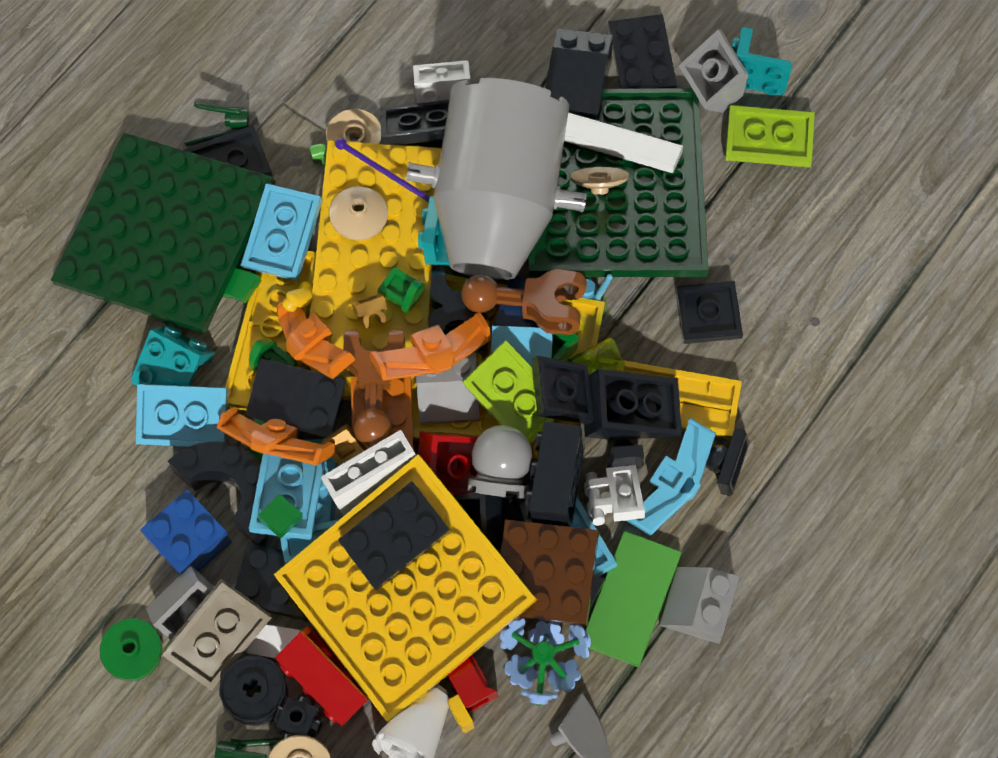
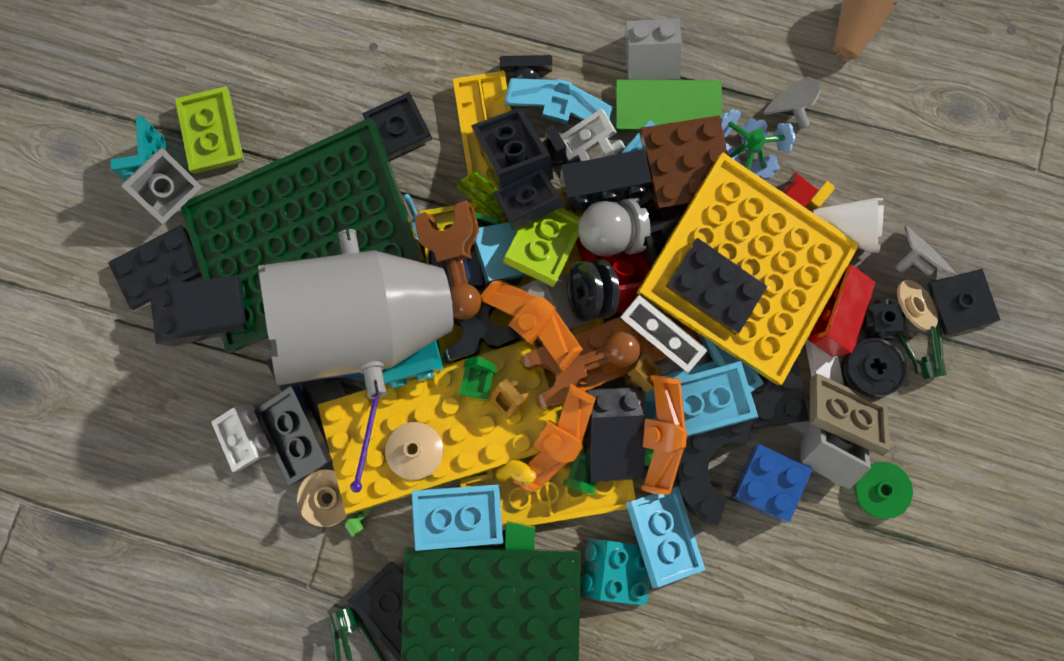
camera: 110 degrees left, 10 degrees up
green tile [258,494,303,539] -> none
white tile [564,113,683,173] -> none
tan dish [570,167,629,194] -> none
none -> black wheel [567,260,620,321]

